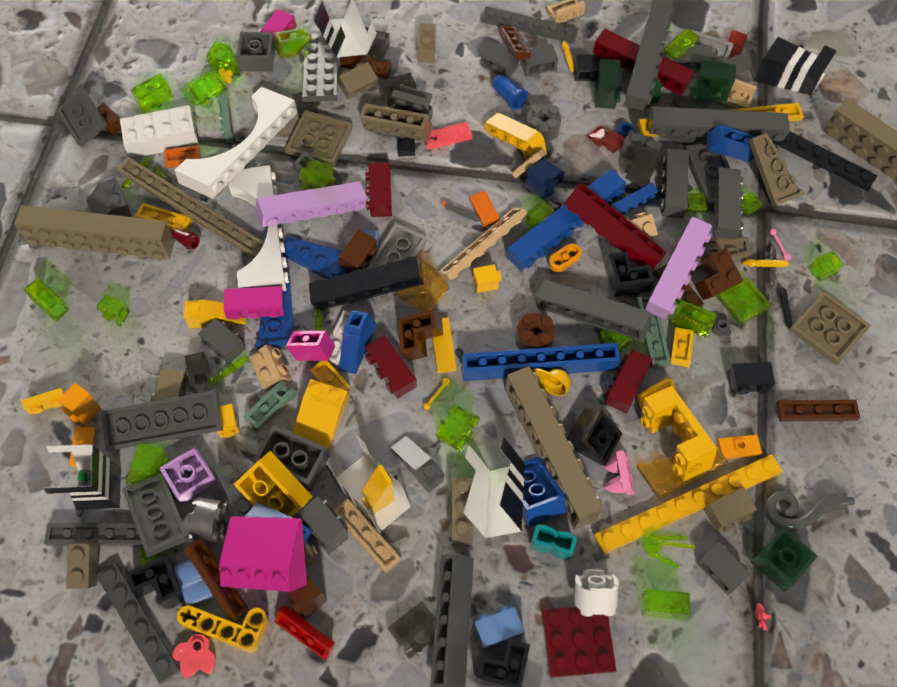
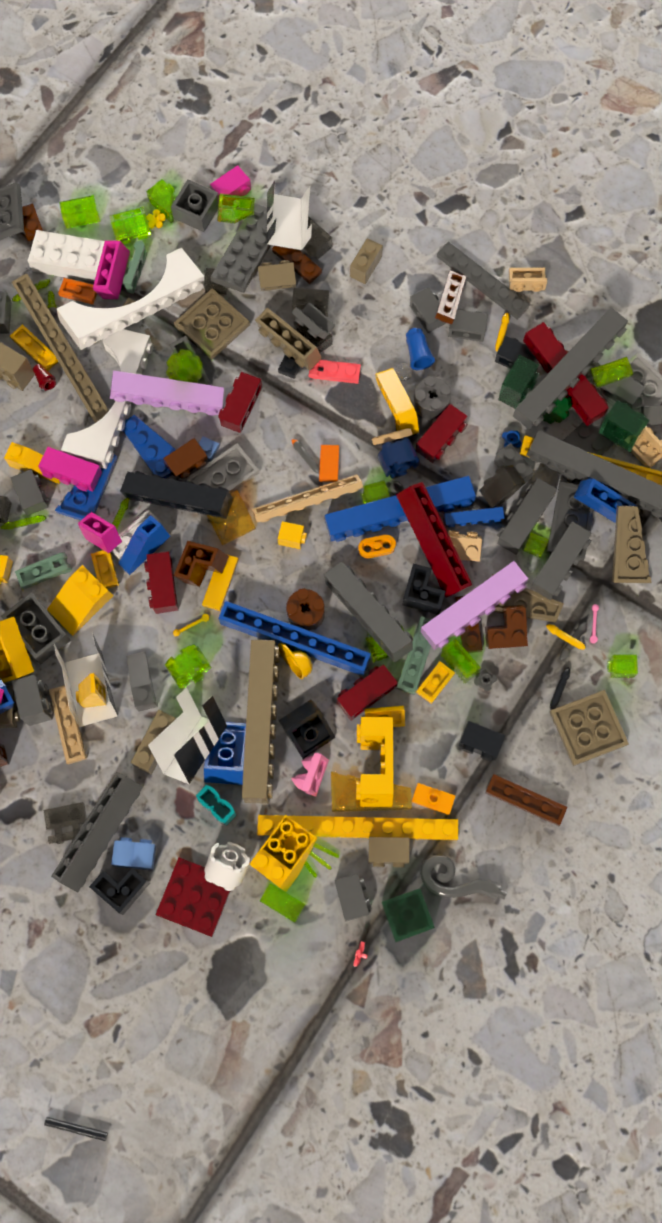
camera: 30 degrees right, 10 degrees up
tan bracket [249,345,291,390] -> none
clear red slope [587,126,625,153] -> none
clear neon green plate [717,277,771,326] -> none
clear neon green plate [741,192,763,216] -> none
none -> dark pink brick [93,241,130,299]
none -> yellow slope [249,815,317,892]
none -> dark red brick [415,404,468,463]

